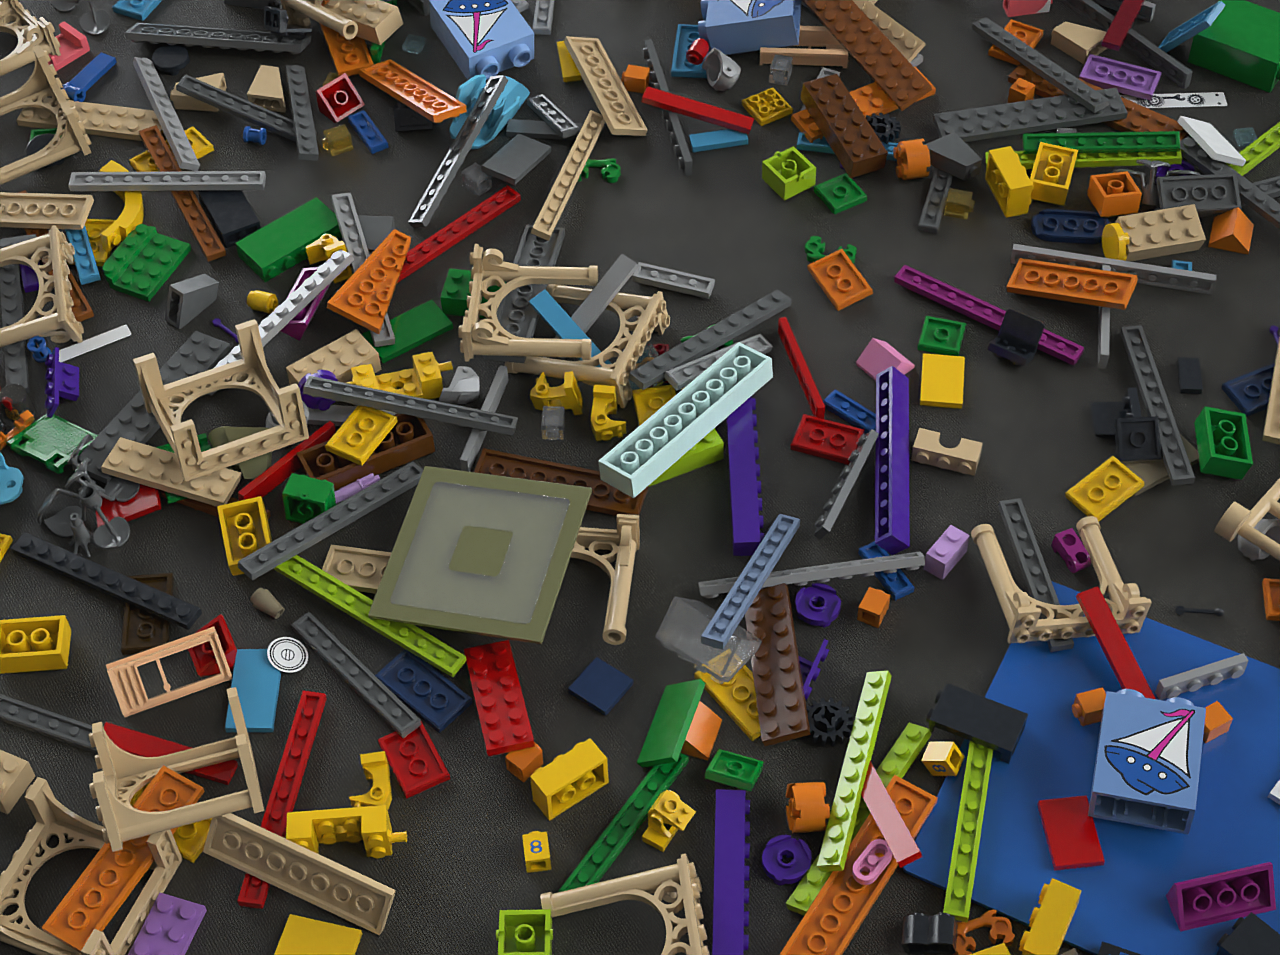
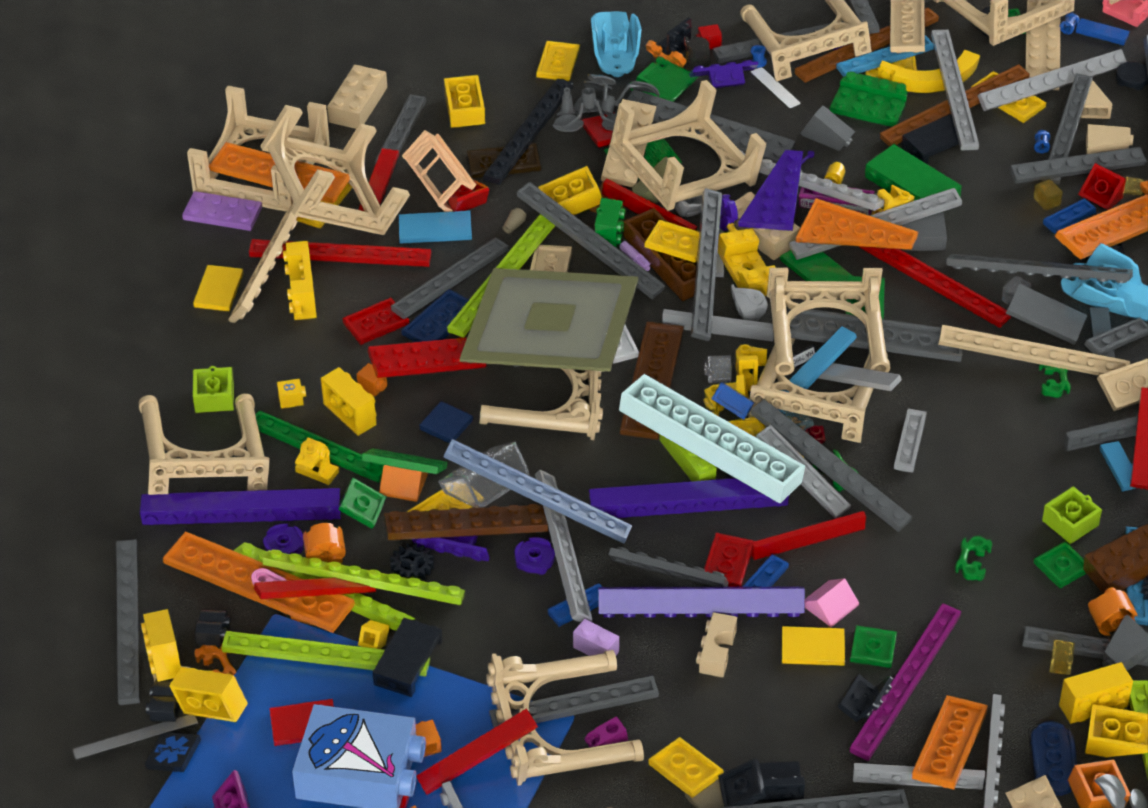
camera: 85 degrees right, 5 degrees down
white sticker [267,637,308,673] -> none
yellow tile [349,751,392,810] -> none
orange tile [807,249,873,311] -> none
orange brick [857,587,890,628] -> none
yellow tile [1102,223,1130,261] -> none
none -> blue tile [712,382,755,420]
none -> dark purple wing [738,150,803,231]

